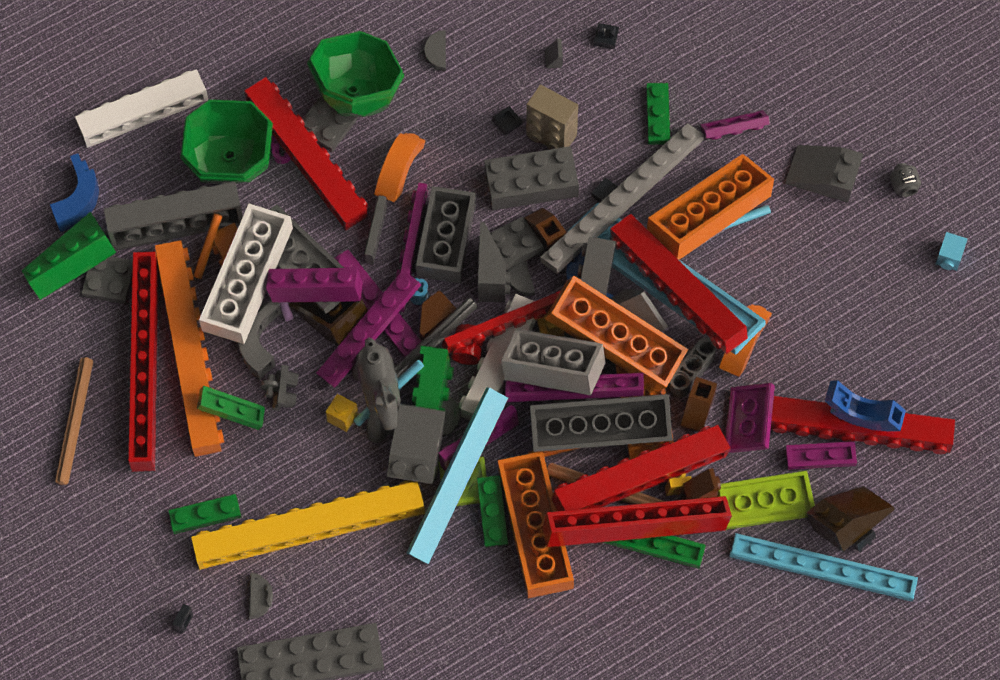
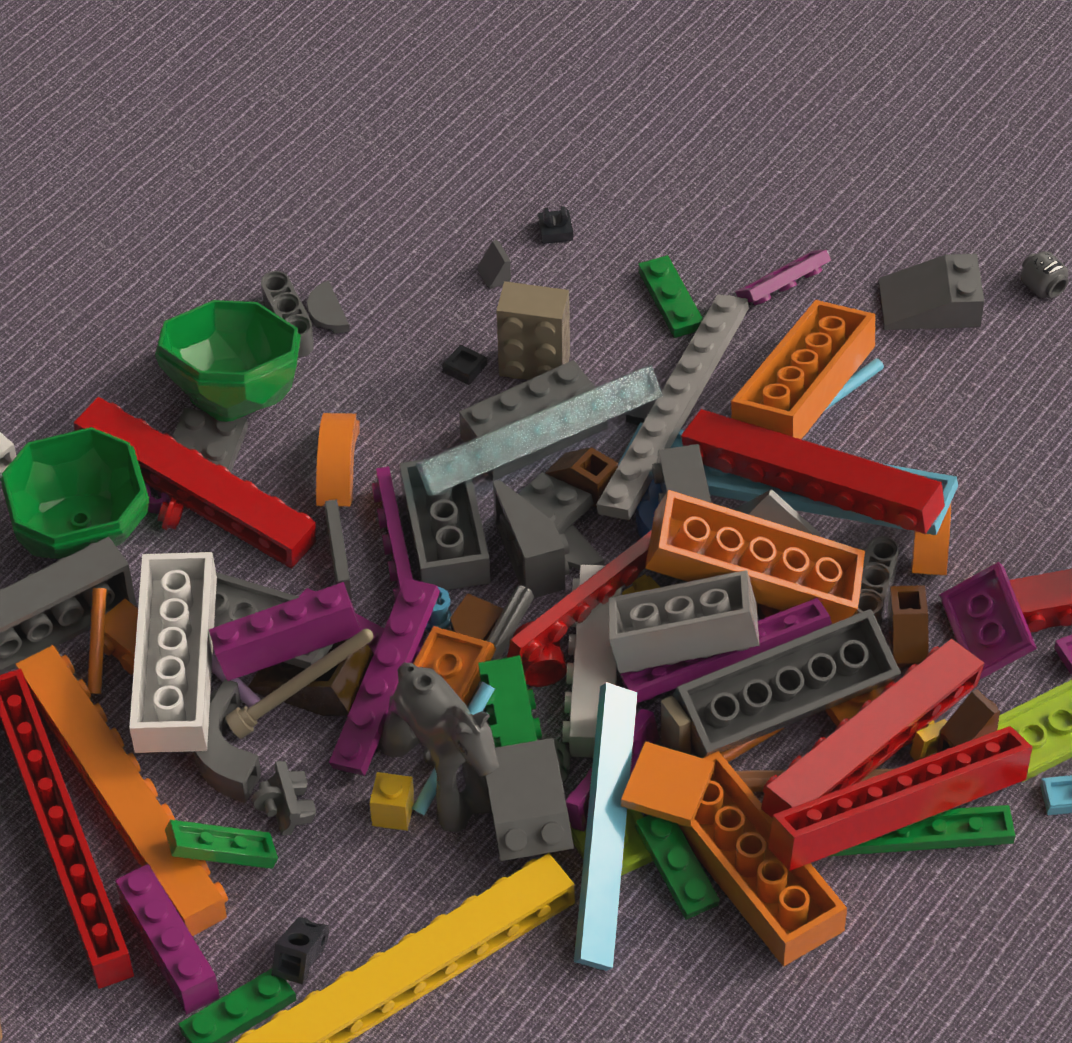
camera: 20 degrees left, 15 degrees down
none -> magenta brick [115,864,220,1015]
none -> red plate [157,497,184,531]
none -> dark tan piece [225,629,373,739]
none -> dark grey beam [261,271,314,358]
none -> black leg [271,916,329,985]
none -> orange tile [413,626,496,706]
none -> clear light blue plate [416,365,663,495]
none -> orange tile [621,741,715,827]
none -> dark tan tile [661,696,691,755]

